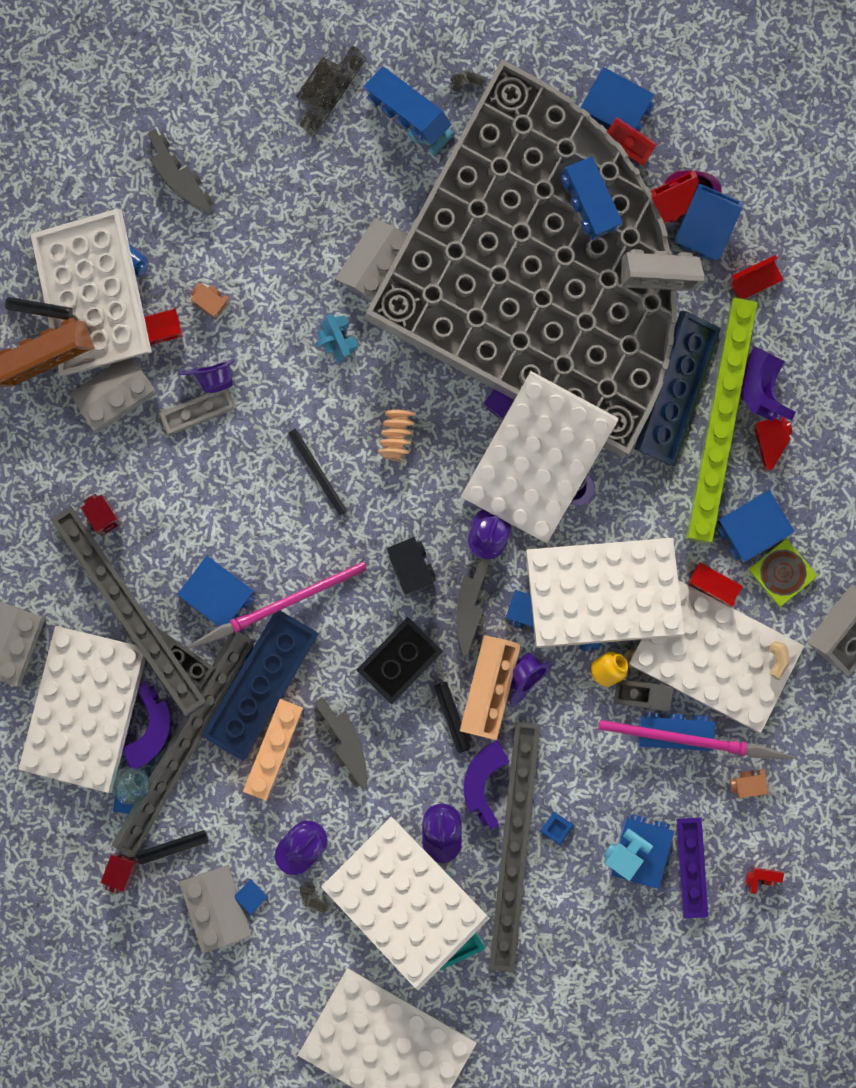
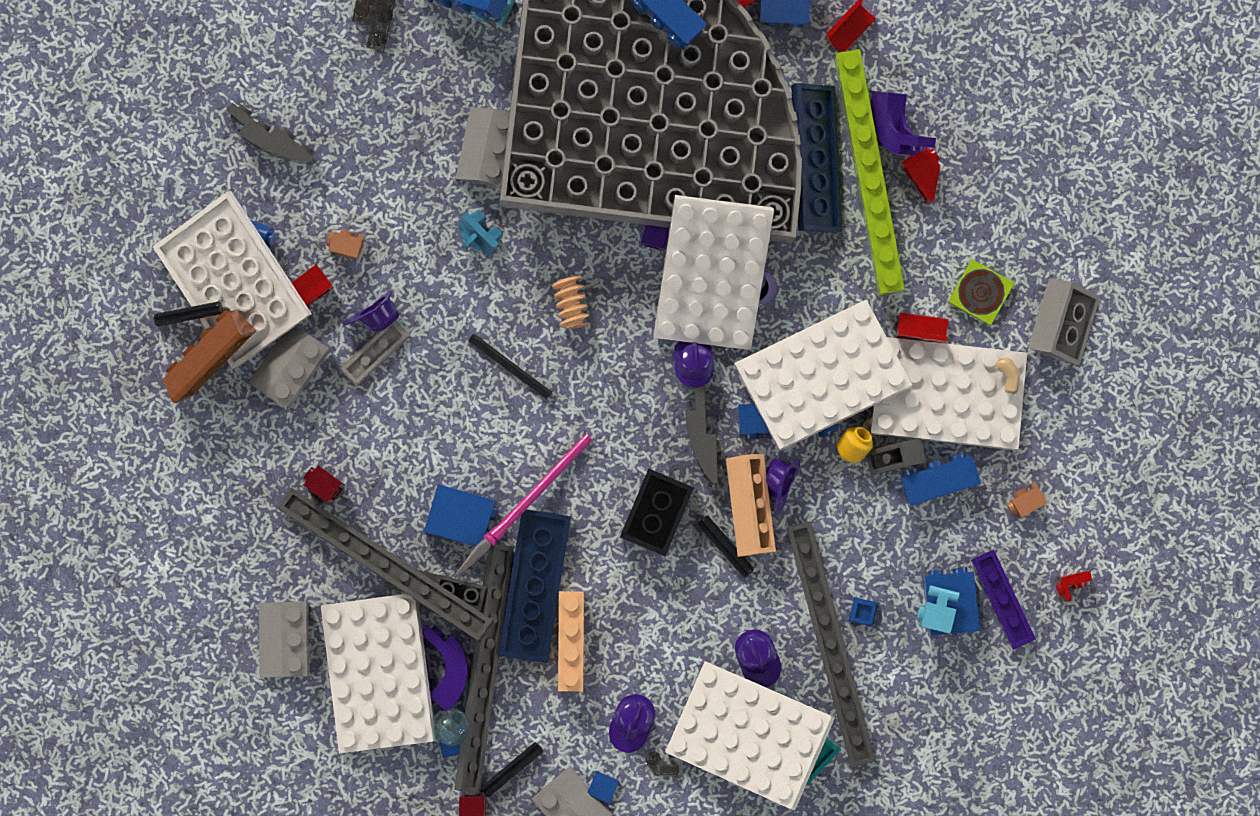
camera: 25 degrees left, 0 degrees up
dark grey slope [313,697,367,790] -> none
black brick [387,537,436,599] -> none
dark purple arch [463,740,510,830] -> none
dark pink piece [598,720,795,759] -> none
light grey slope [621,249,705,291] -> none
blue brick [716,490,795,563] -> none

